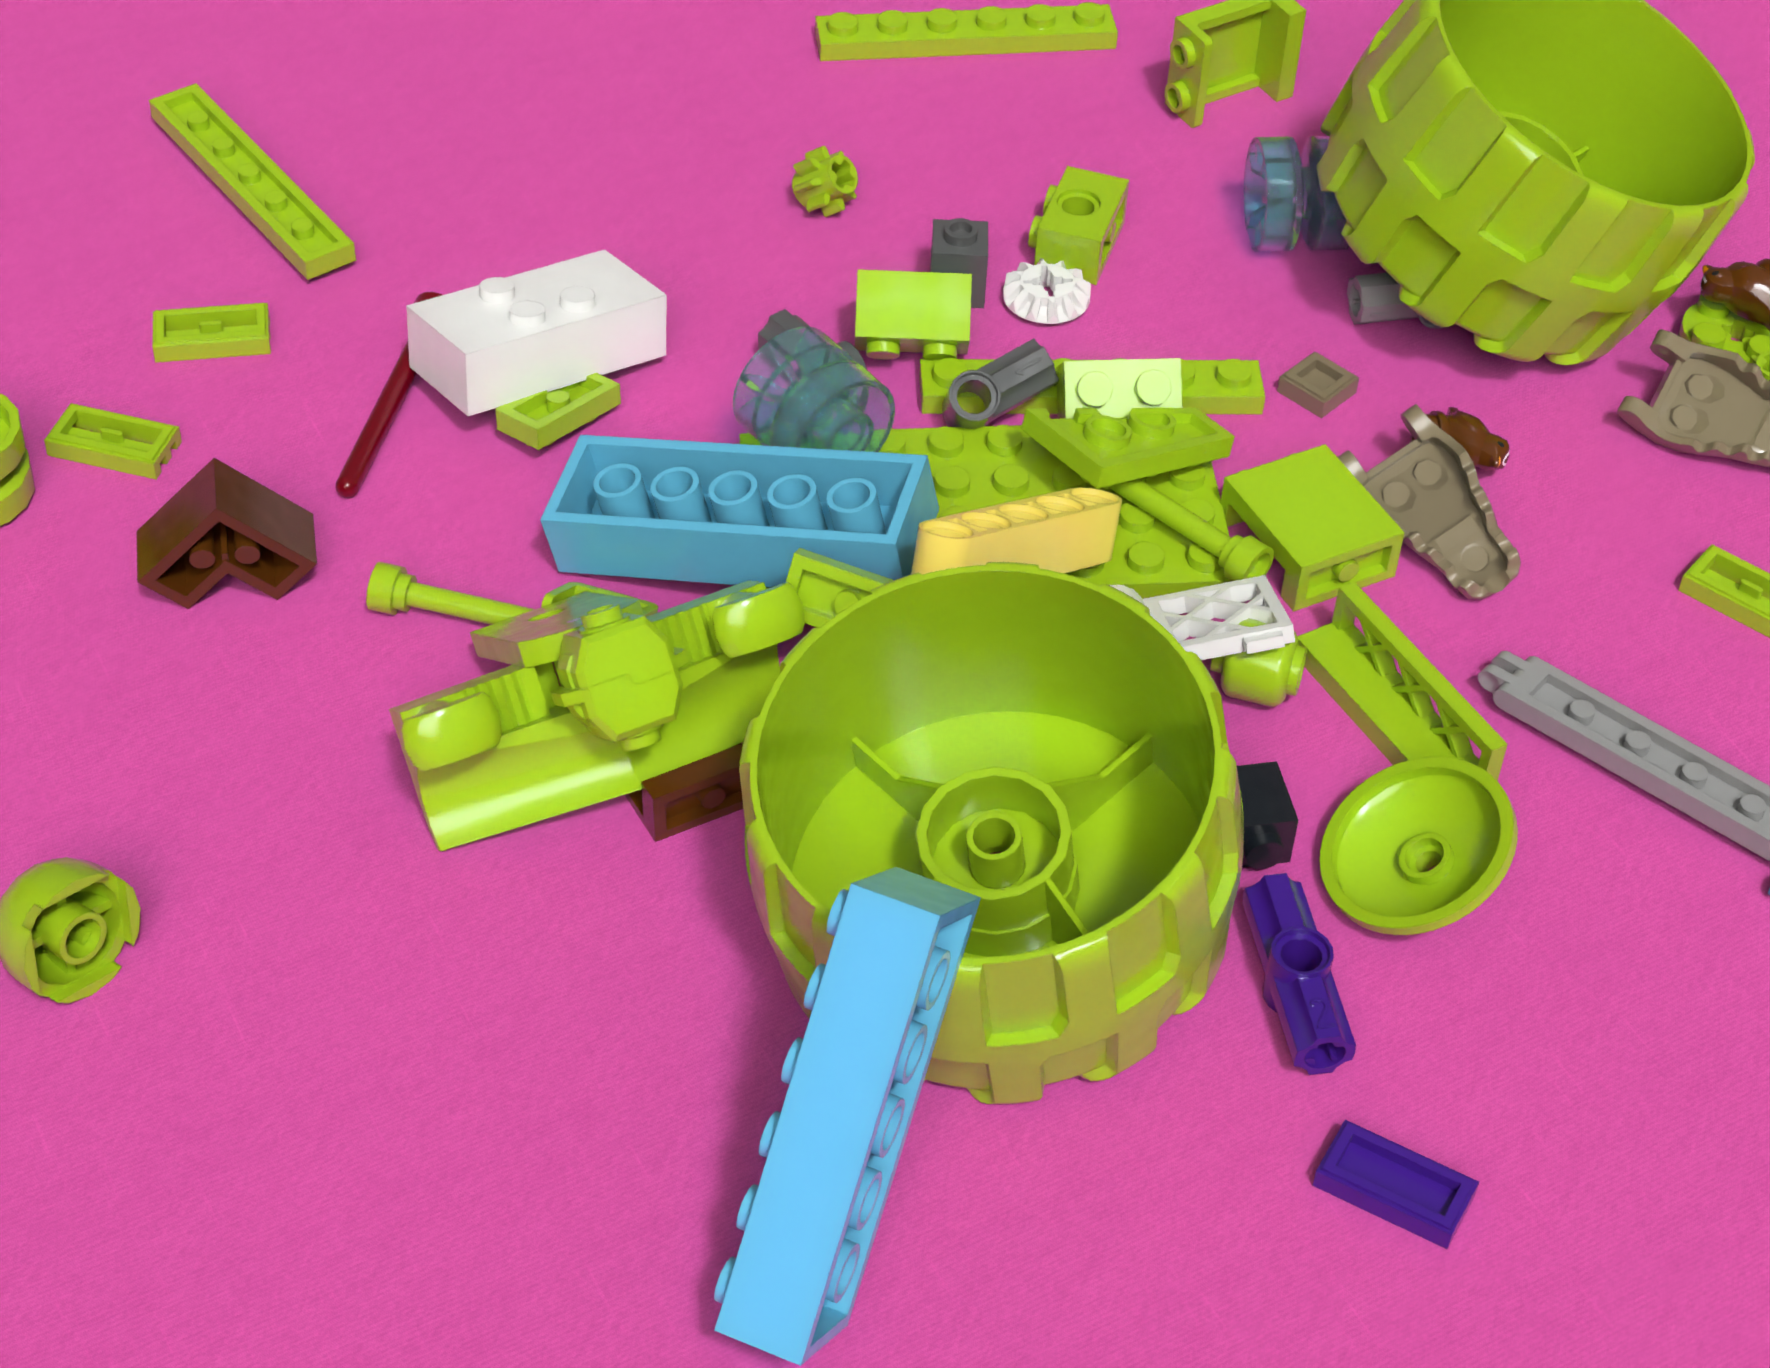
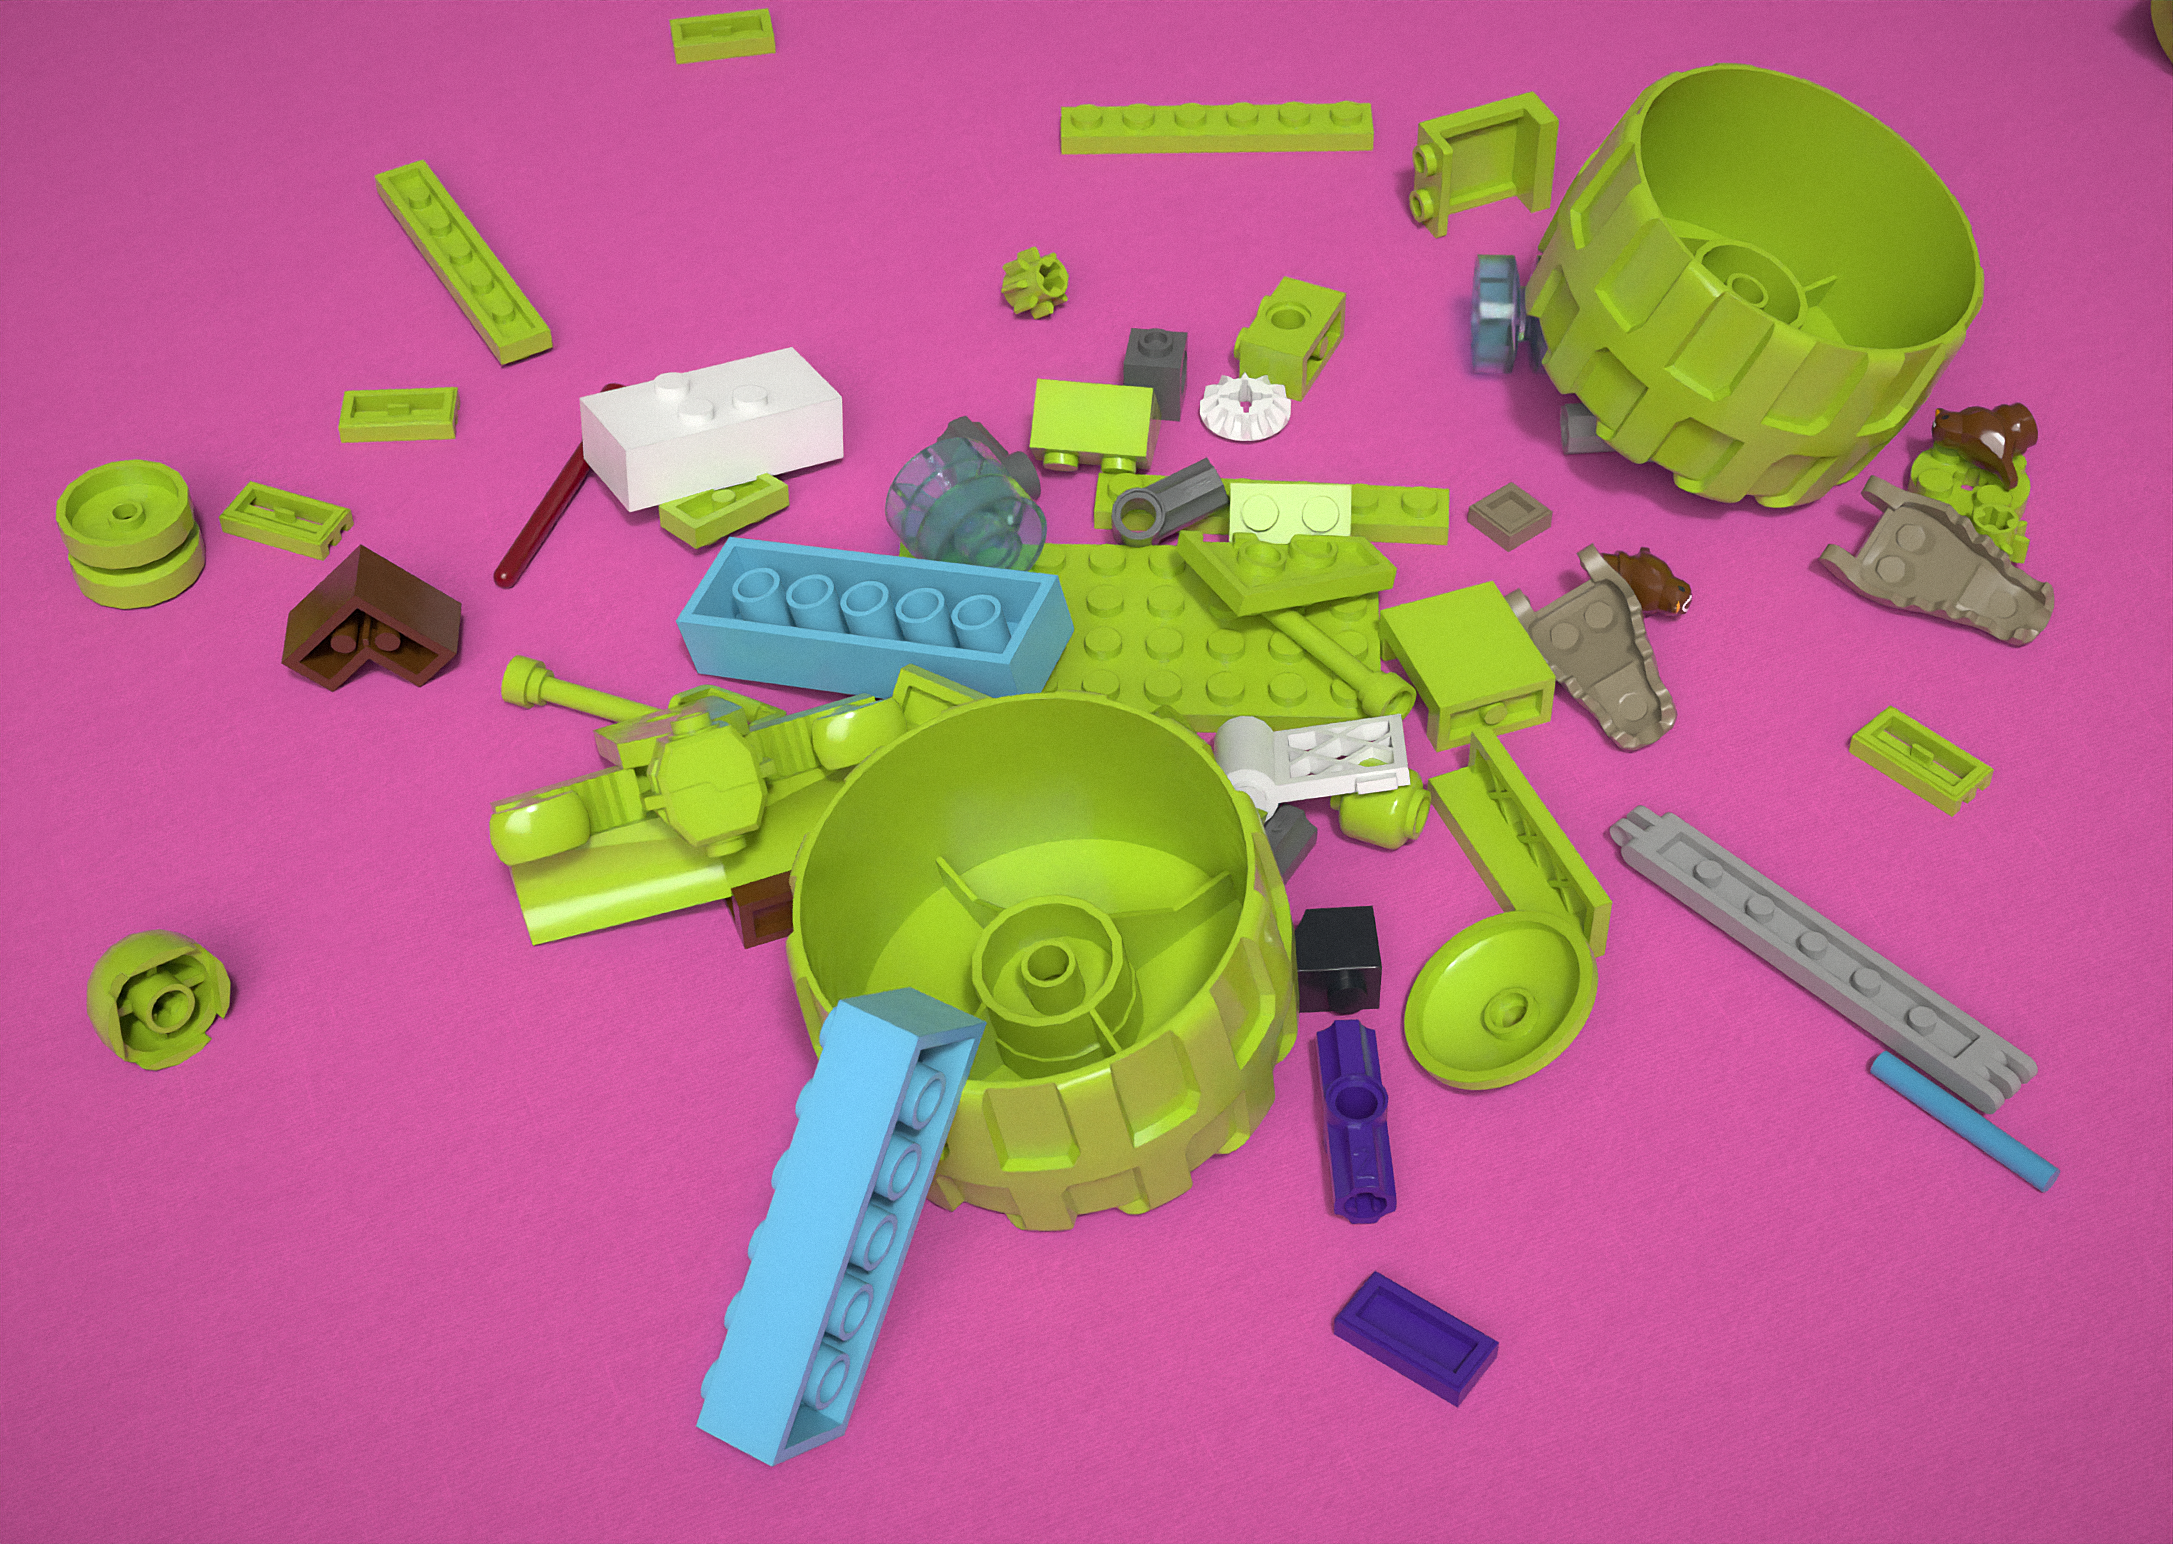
camera: 10 degrees right, 0 degrees up
light yellow beam [911,487,1122,575] -> none

